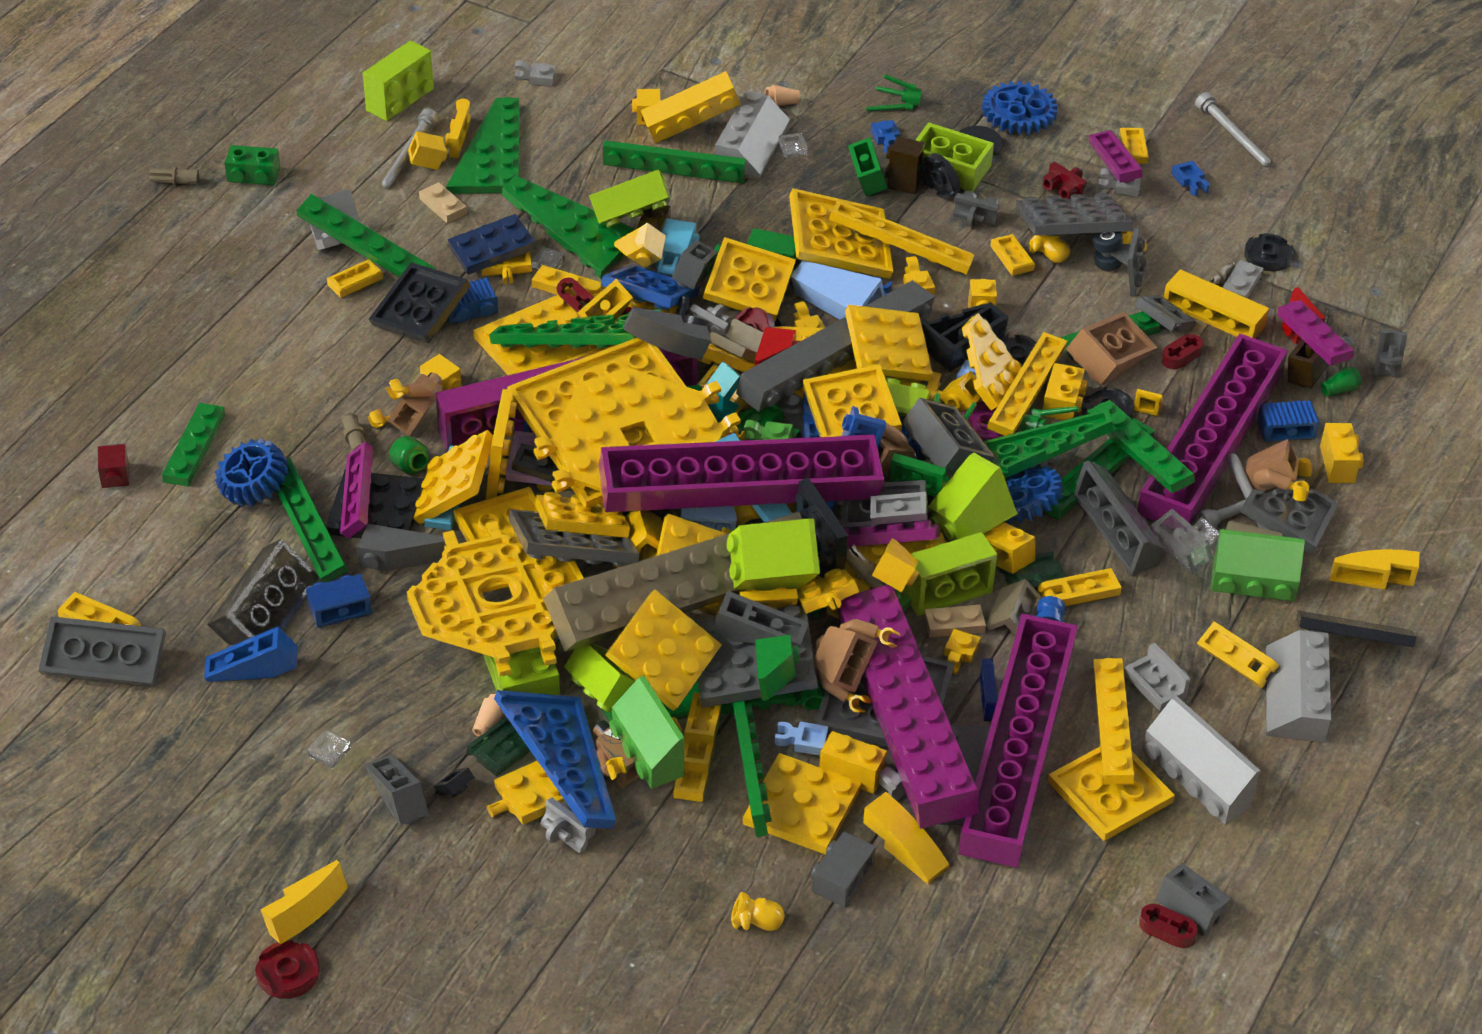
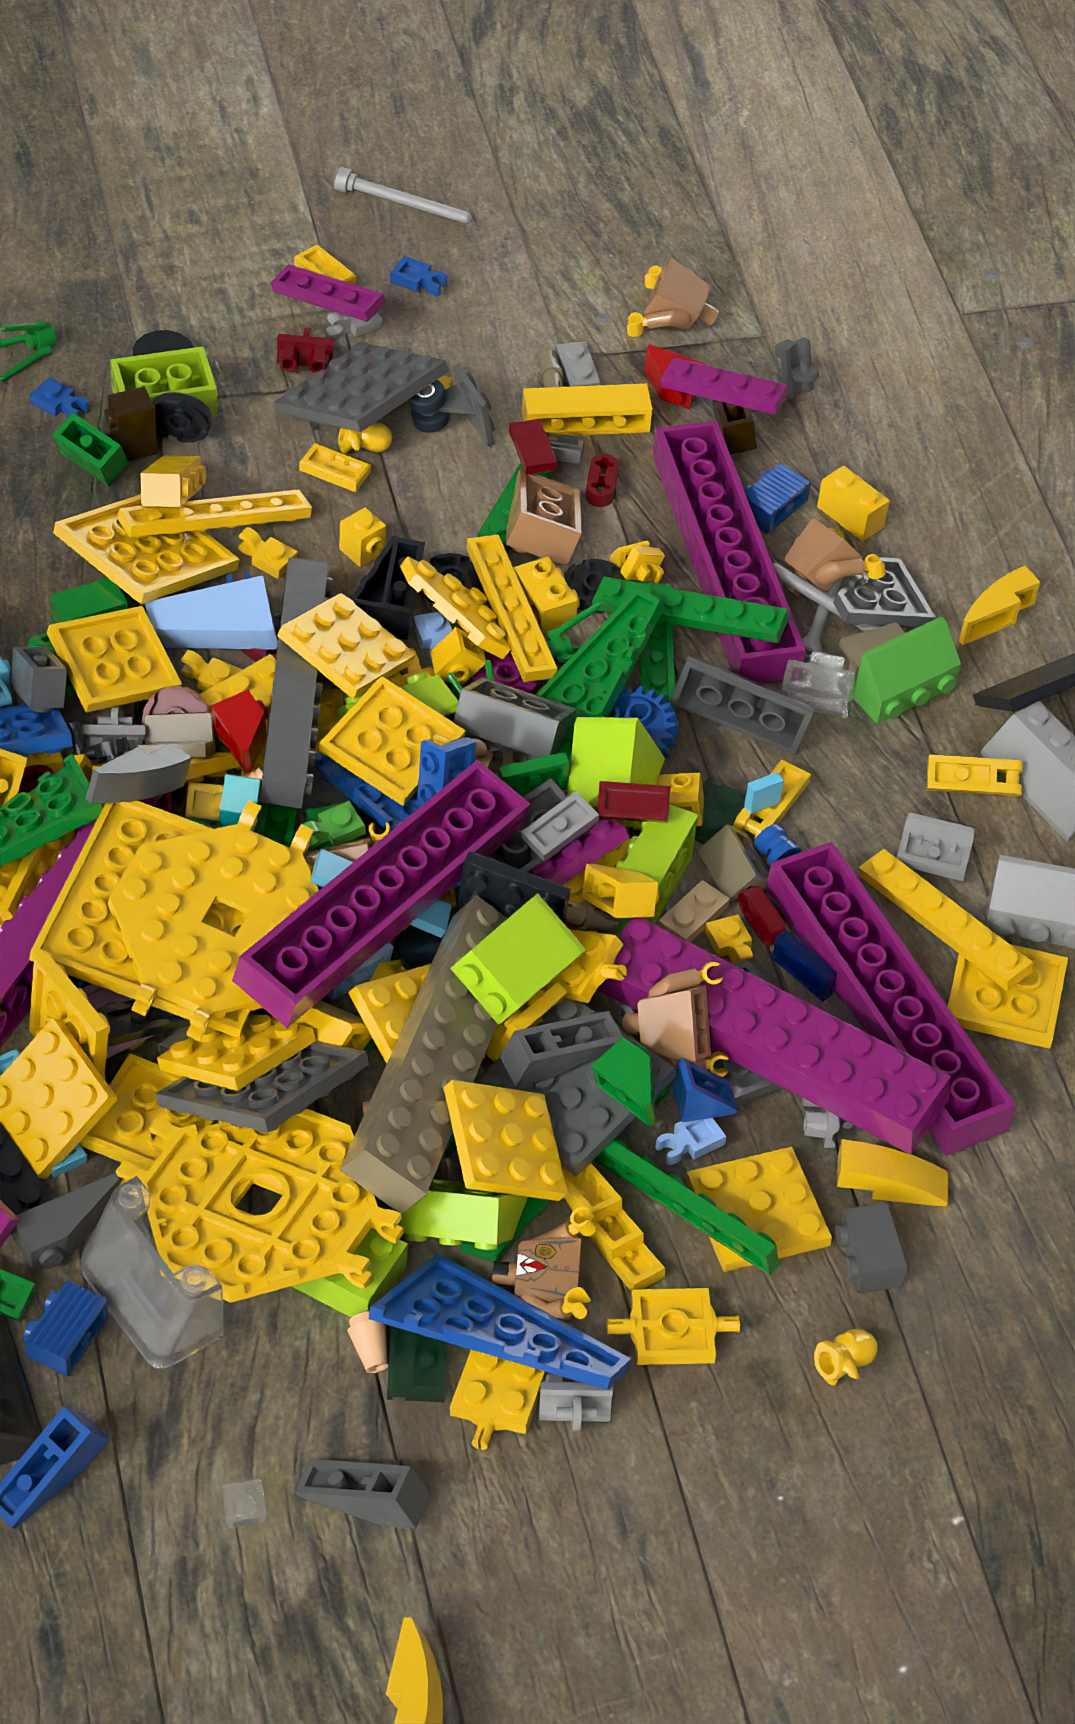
camera: 45 degrees left, 5 degrees up
black plate [433,767,475,797] -> none
slope [609,676,685,789] -> none
yellow brick [819,731,887,794] -> none
dark grey hips [953,190,999,227] -> none
blue gear [982,81,1058,135] -> none
black tile [1244,233,1294,272] -> none
green cone [1320,366,1362,397] -> none
none -> clear windscreen [81,1176,223,1368]
none -> yellow brick [140,455,206,507]
none -> dark red tile [509,419,557,474]
none -> dark red tile [597,781,670,823]
none -> yellow plate [606,1288,740,1365]
none -> yellow tile [620,545,665,583]
none -> medium nougat torso [627,258,719,337]
none -> blue slope [673,1058,738,1123]
none -> dark red beam [738,886,787,947]
none -> medium azure tile [744,772,784,814]

